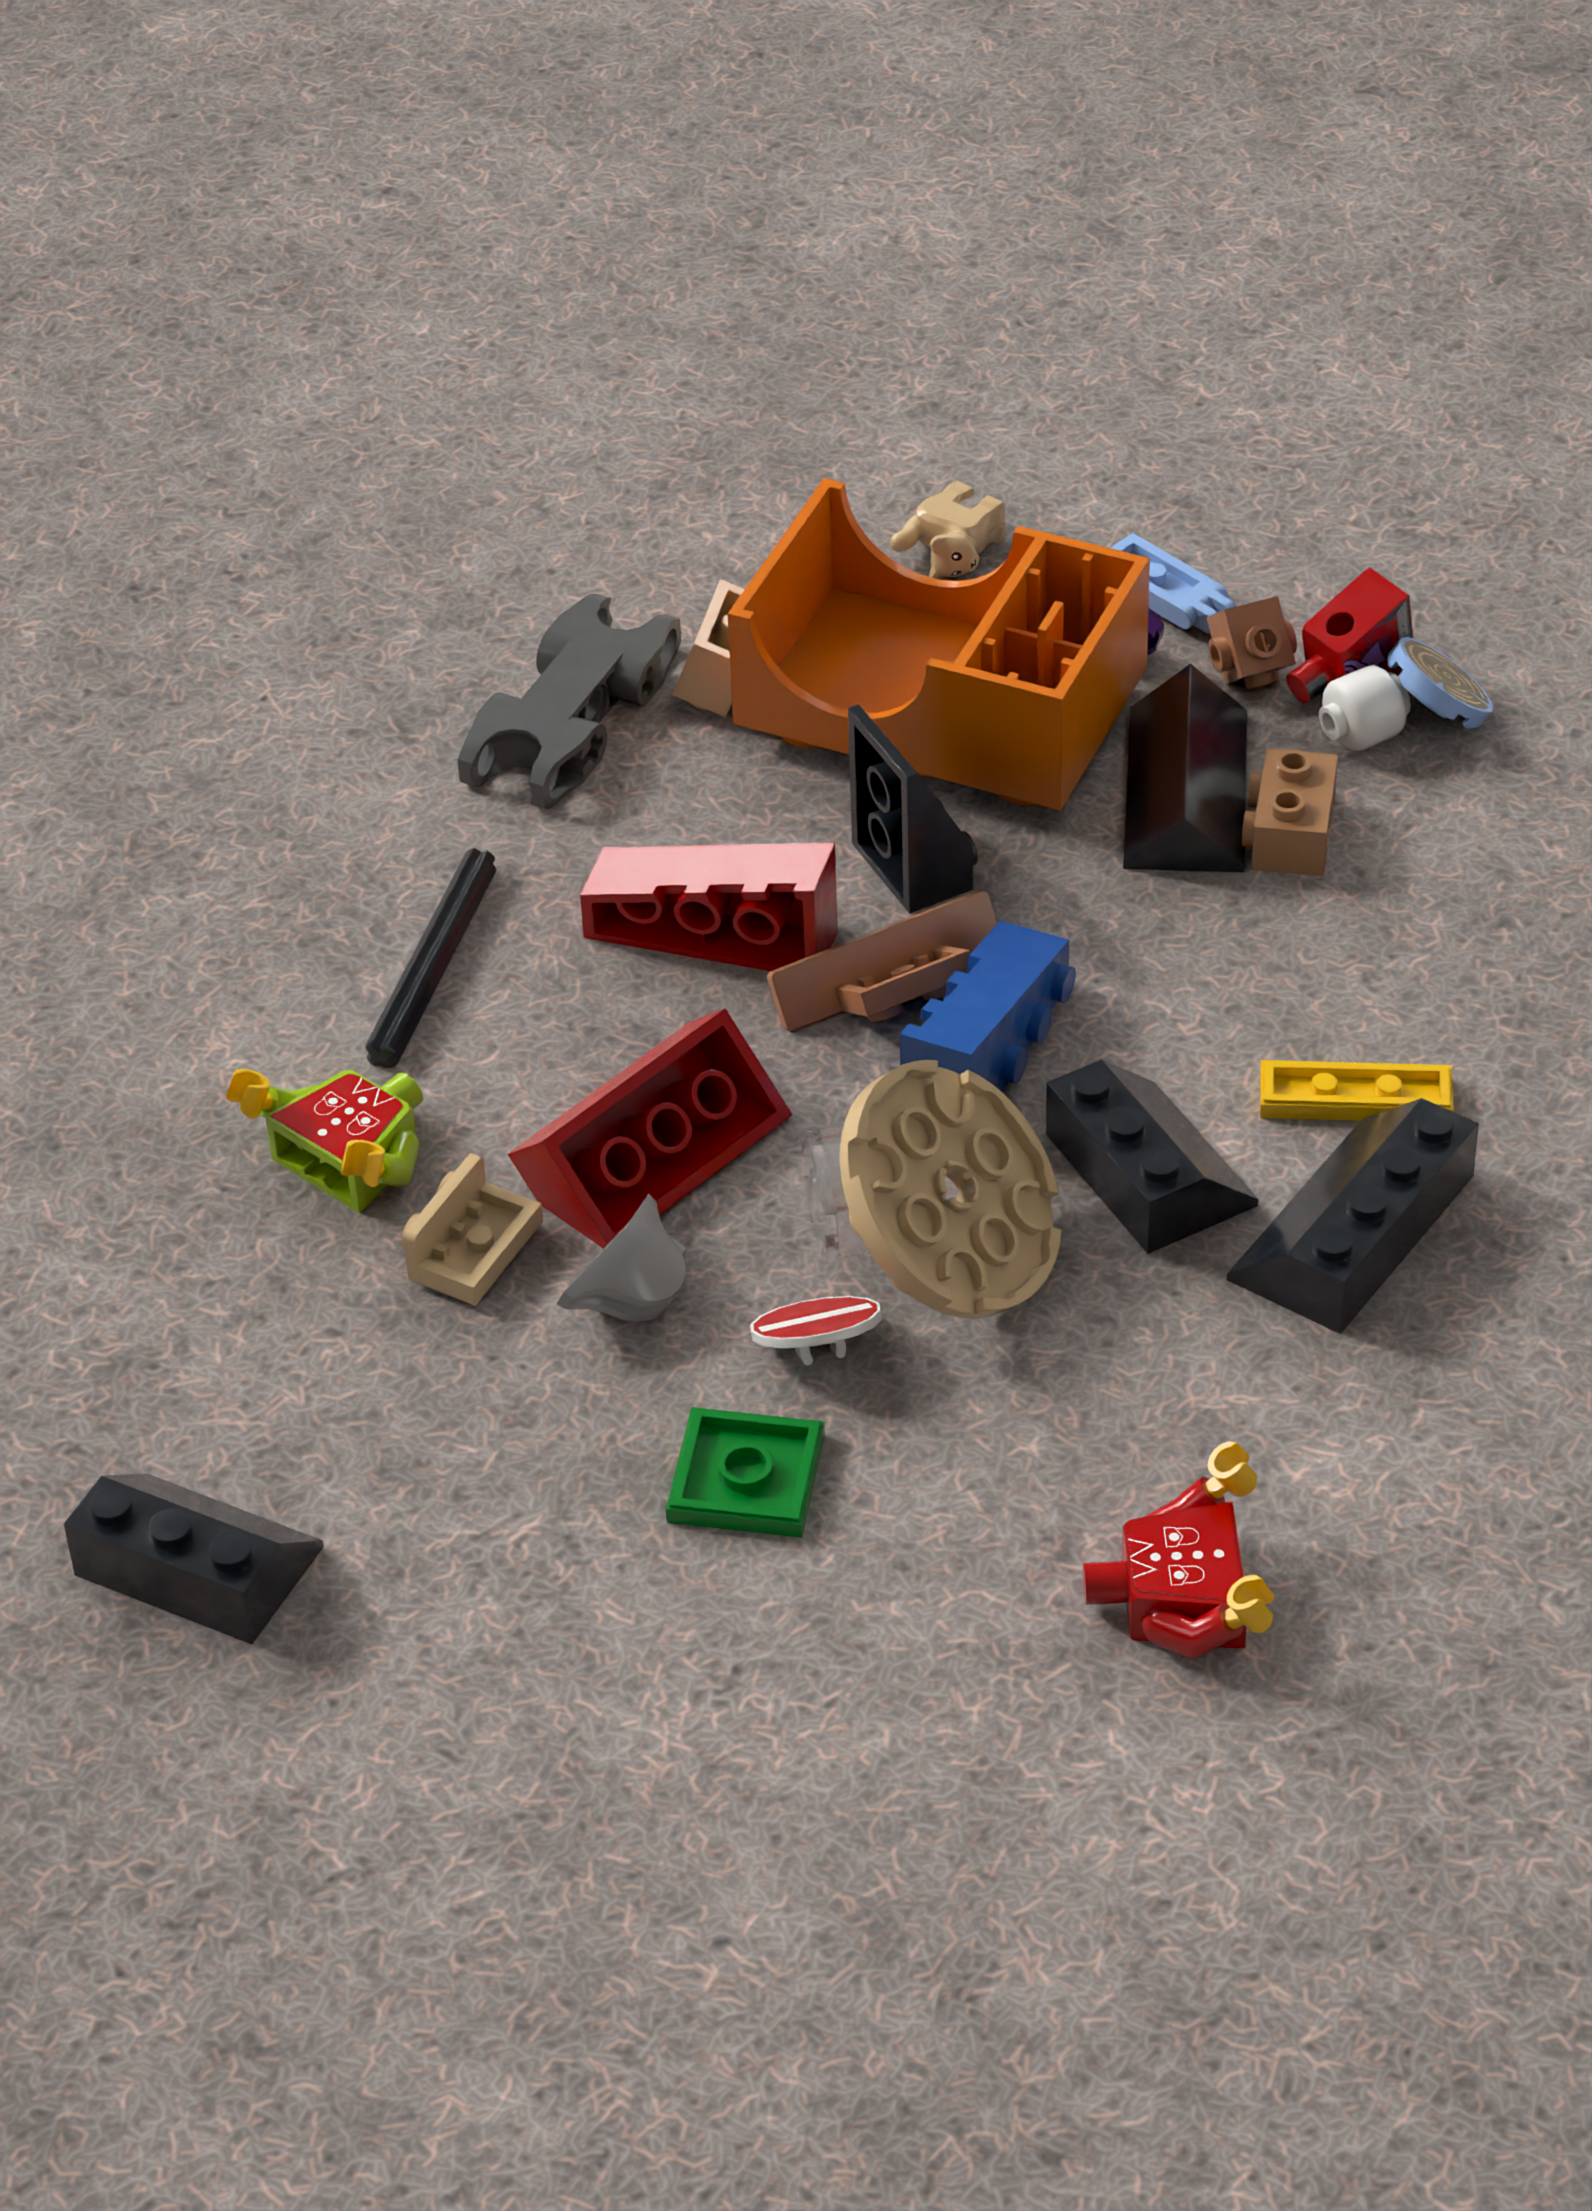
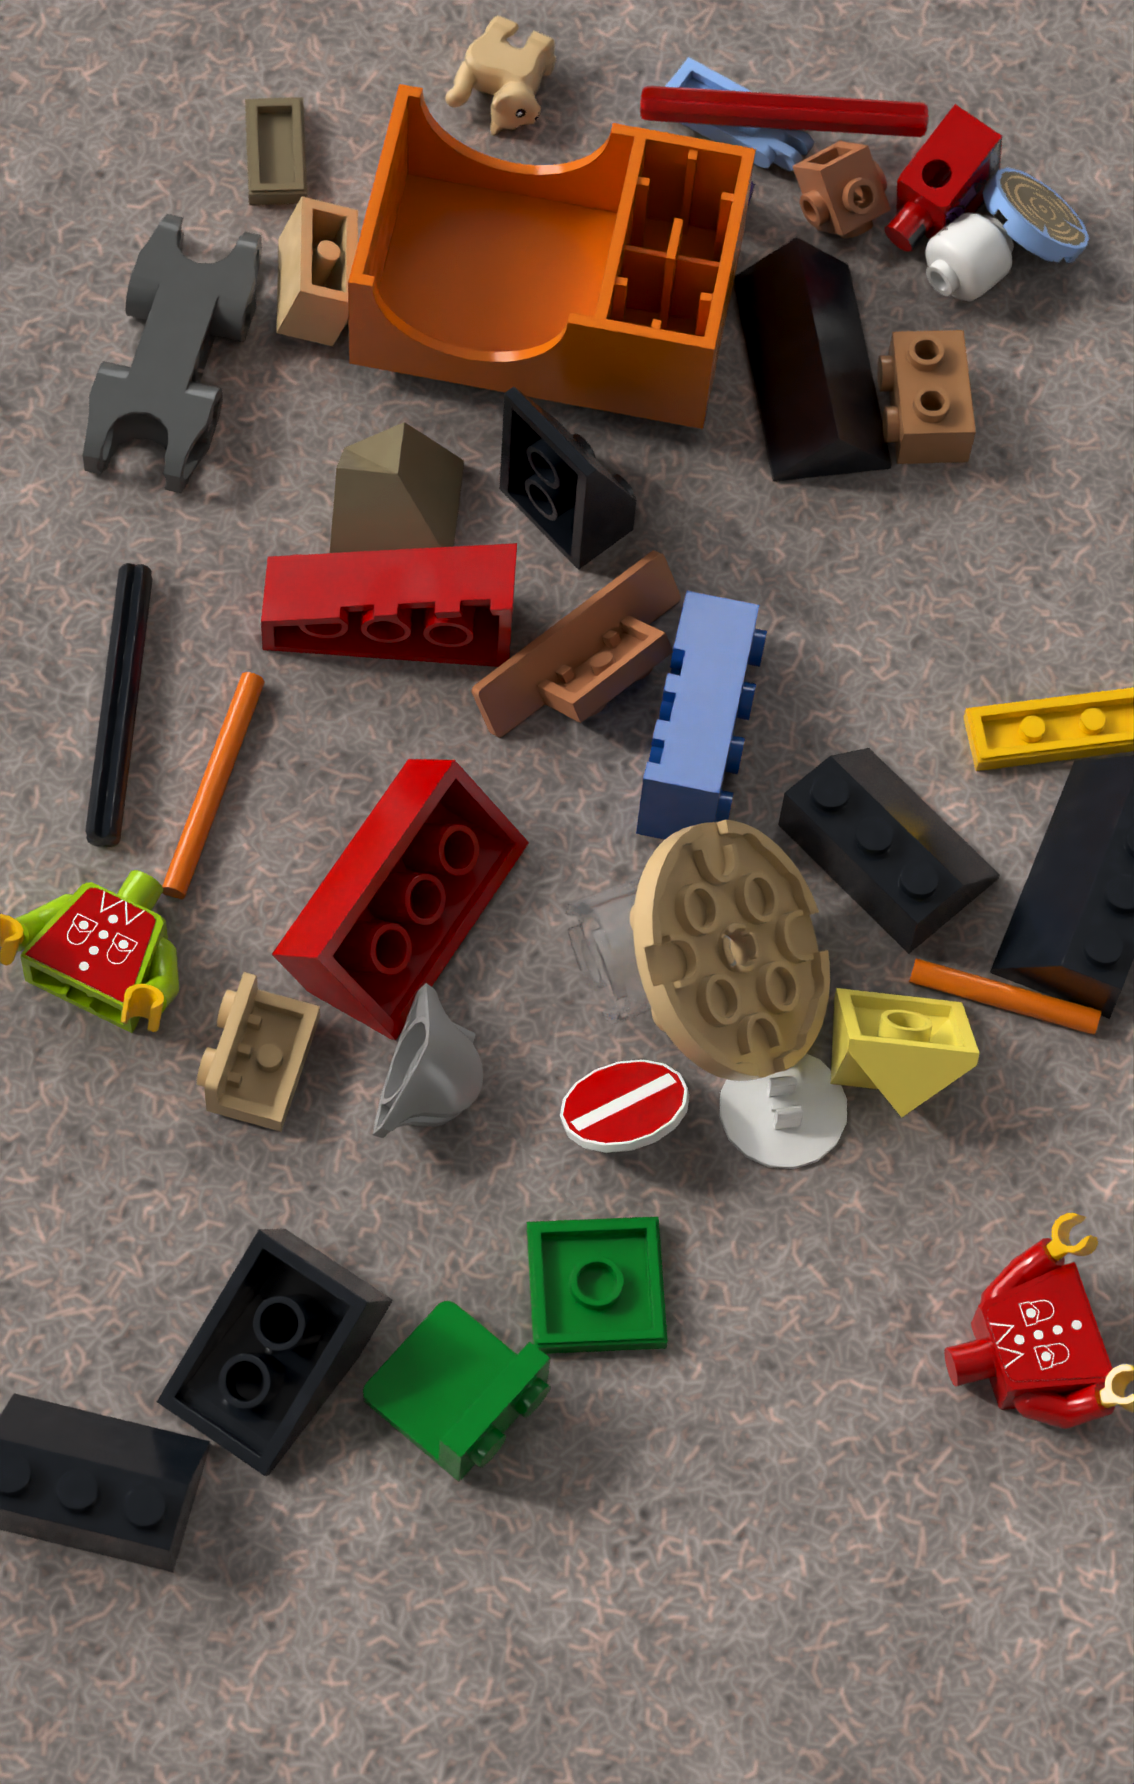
camera: 20 degrees left, 20 degrees up
none -> black slope [157,1229,393,1476]
none -> orange bar [162,672,265,900]
none -> dark tan tile [245,97,307,205]
none -> dark tan slope [330,422,464,553]
none -> green bracket [363,1301,551,1482]
none -> red axle [640,86,929,138]
none -> white piece [719,1053,847,1169]
none -> light yellow slope [830,988,979,1118]
none -> orange bar [909,958,1102,1035]

